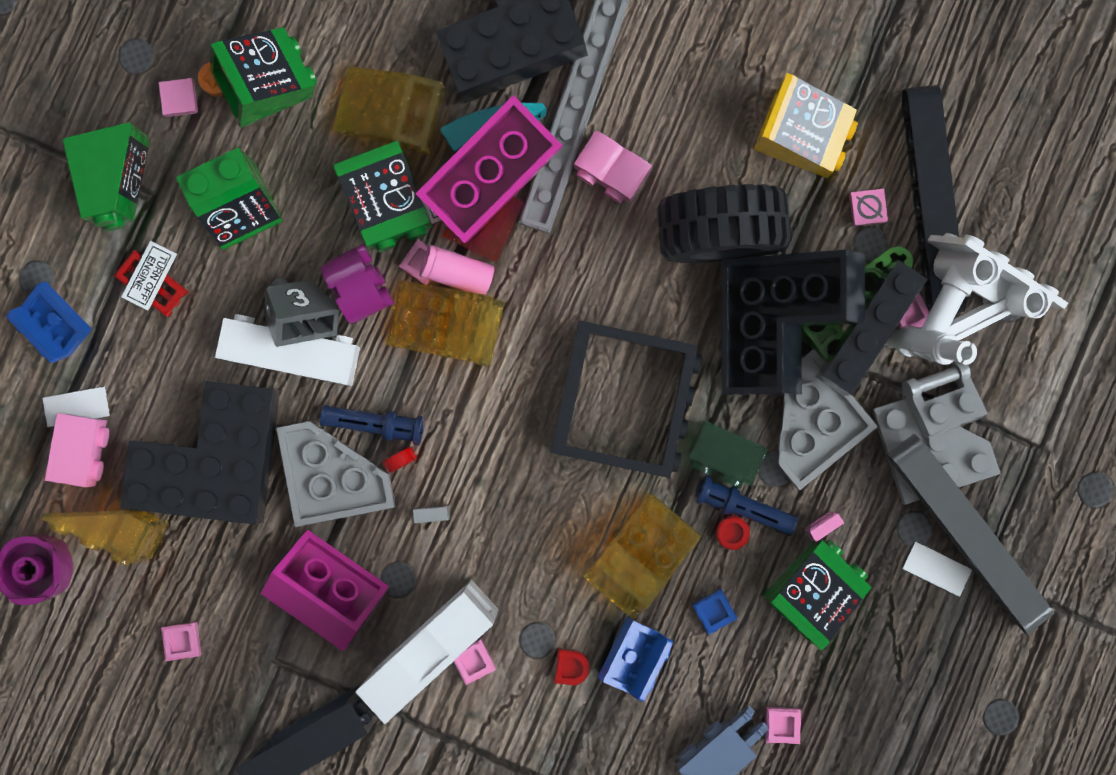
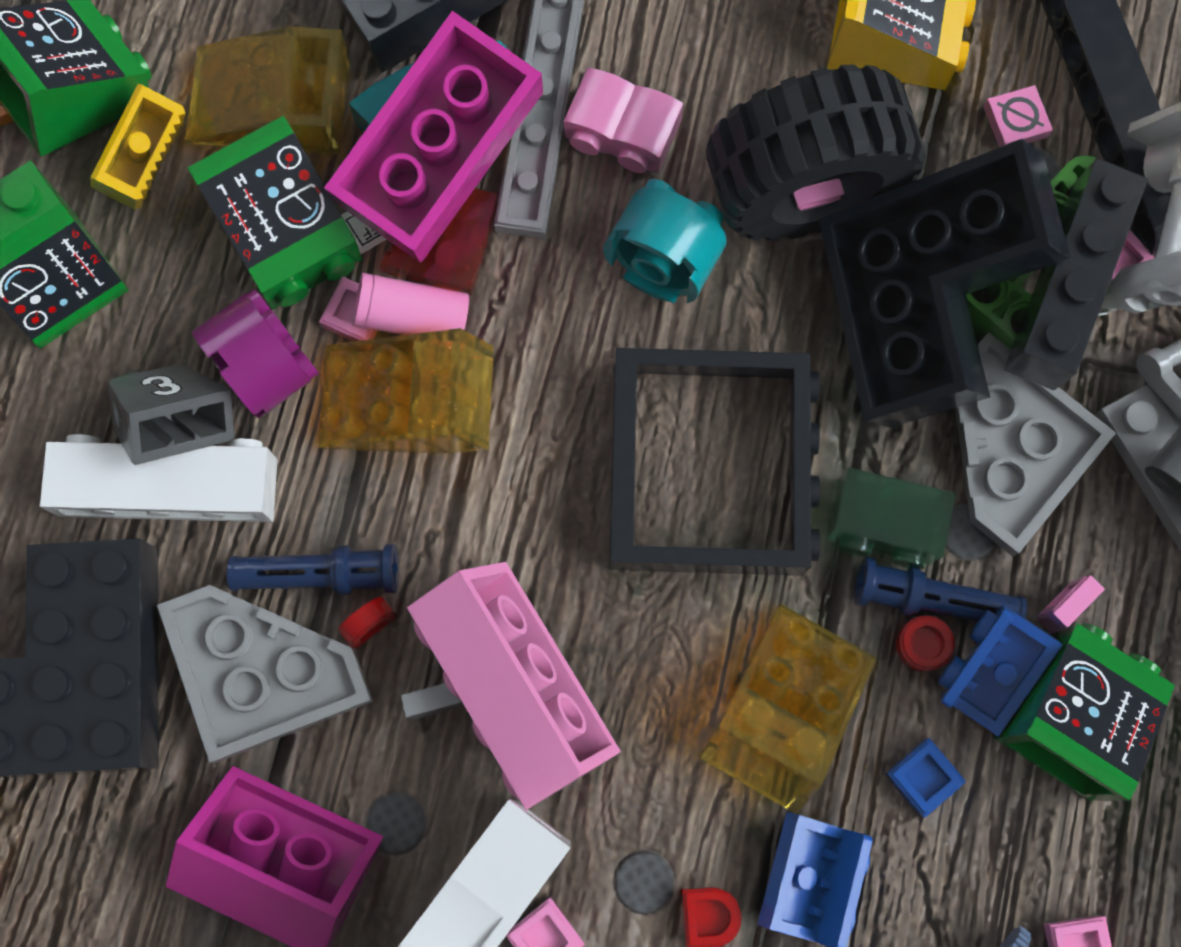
camera: 10 degrees left, 10 degrees down
none -> yellow brick [90,84,186,210]
none -> bright pink brick [406,562,621,810]
none -> teal brick [603,179,727,303]
none -> blue bracket [937,604,1063,736]

